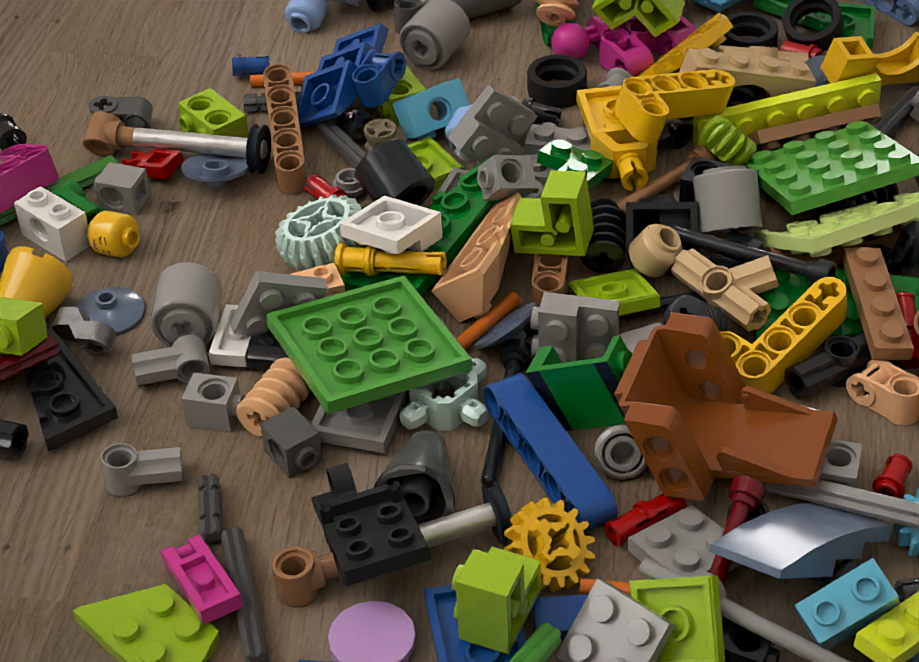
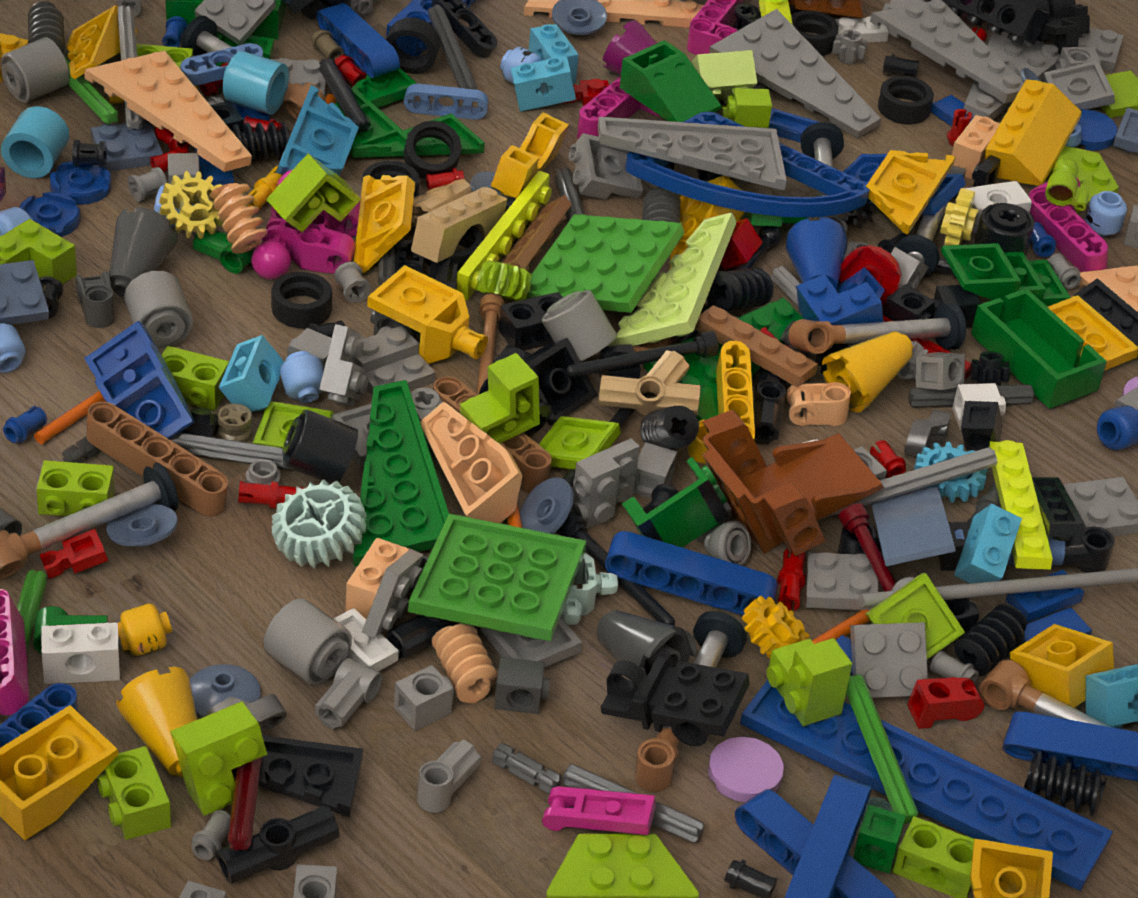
camera: 55 degrees left, 0 degrees up
light grey brick [94,162,151,215] -> none
yellow pin [334,243,447,277] -> none
white plate [340,196,442,254] -> none
blue piece [352,49,406,107] -> none
light grey brick [477,155,537,201] -> none
green plate [536,140,614,190] -> none
yellow beam [614,69,735,144] -> none
tan head [628,224,683,278] -> none

